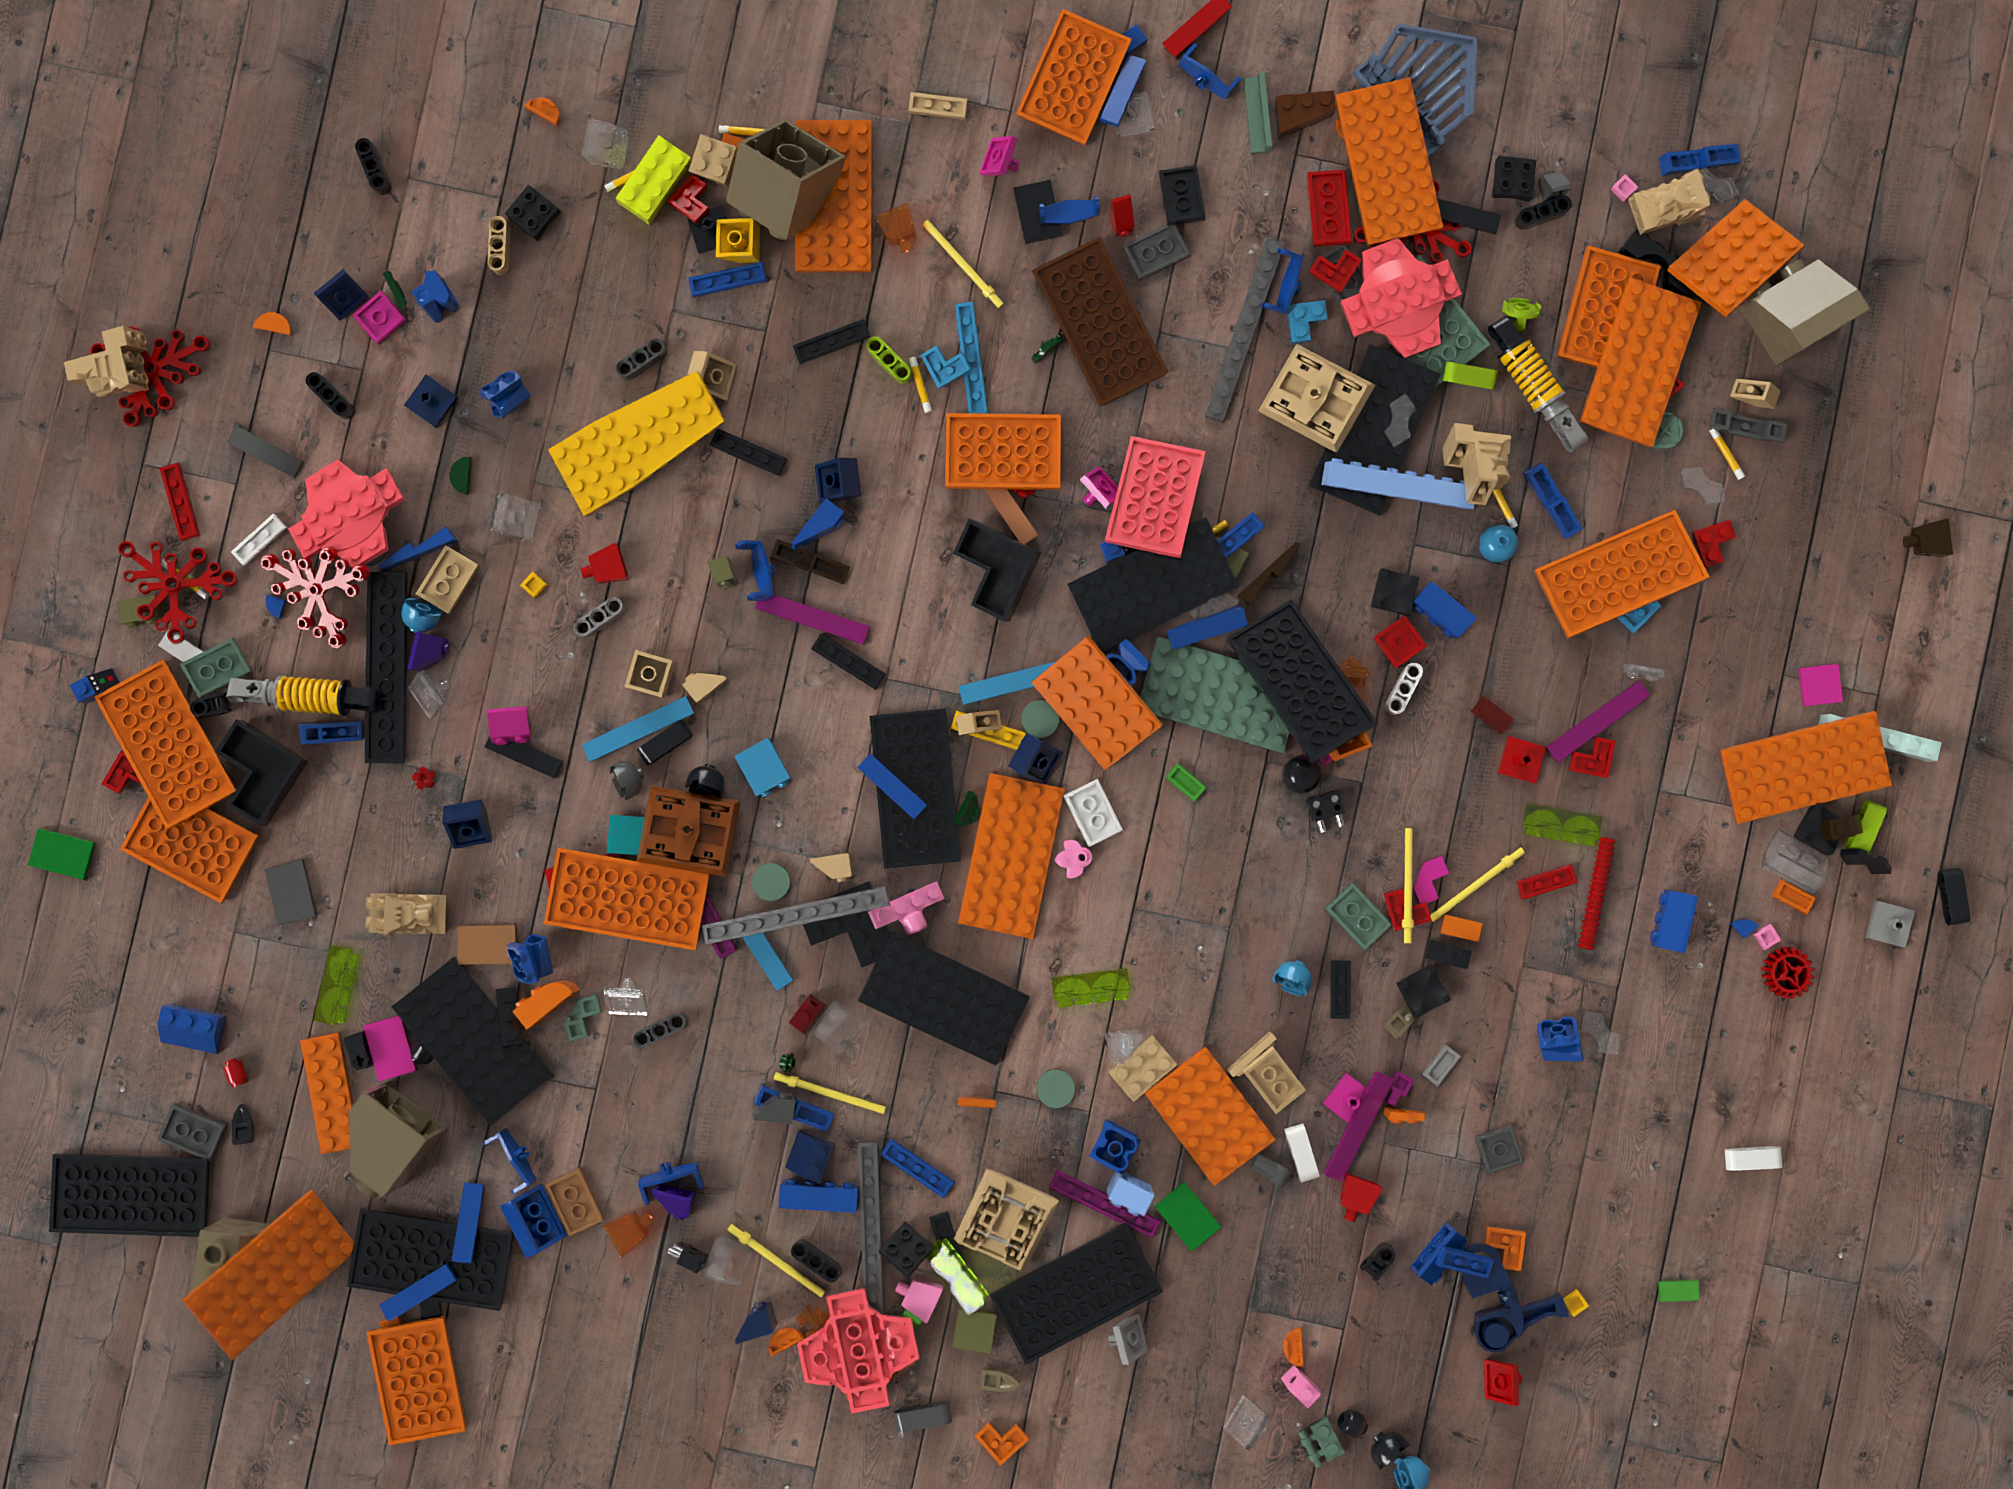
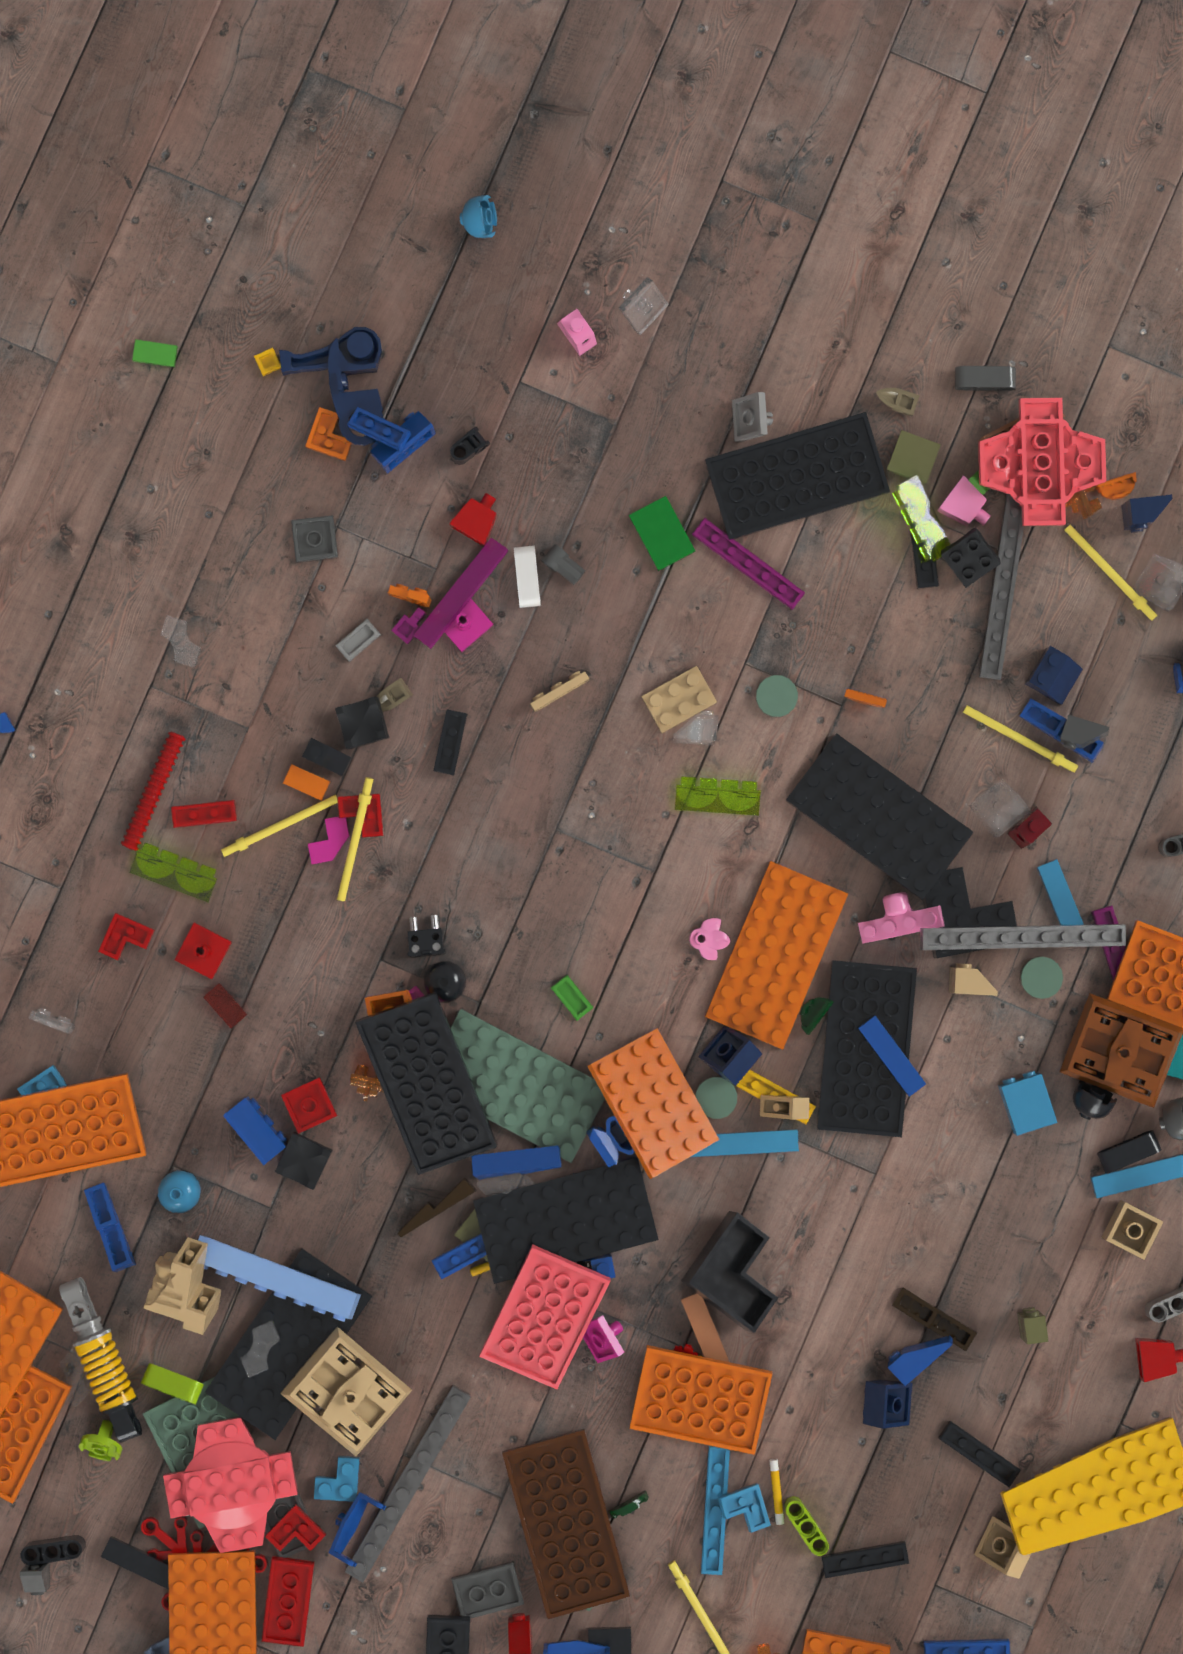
camera: 175 degrees left, 0 degrees up
dark grey beam [616,338,667,381] -> none
tan slope [682,673,729,704] -> none
blue piece [735,540,775,601] -> none
magenta tile [755,595,870,645] -> none
dark green plate [779,1053,795,1073] -> none
blue brick [779,1179,859,1213] -> none
black beam [791,1239,842,1282] -> none
black tile [811,633,886,690] -> none
blue tile [880,1138,955,1198] -> none
tan piece [954,1169,1058,1271] -> none
orange plate [975,1422,1029,1466] -> none
white tile [1064,779,1123,847] -> none
blue piece [1089,1119,1141,1174] -> none
light blue brick [1106,1171,1155,1216] -> none
orange plate [1145,1046,1276,1186] -> none
tan plate [1242,1046,1306,1114] -> none
dark azure cylinder [1272,960,1312,996] -> none
orange tile [1283,1327,1304,1368] -> none
sand green plate [1298,1416,1345,1468] -> none
sand green tile [1324,882,1392,951] -> none
black head [1337,1409,1368,1439] -> none
black cylinder [1371,1431,1410,1470] -> none
white beam [1385,663,1423,715] -> none
red tile [1484,1358,1522,1406] -> none
black brick [1492,156,1536,201] -> none
yellow bar [1492,489,1518,529] -> none
blue piece [1537,1017,1584,1061] -> none
magenta tile [1546,680,1650,763] -> none
blue slope [1650,890,1698,953] -> none
white beam [1725,1146,1783,1171] -> none

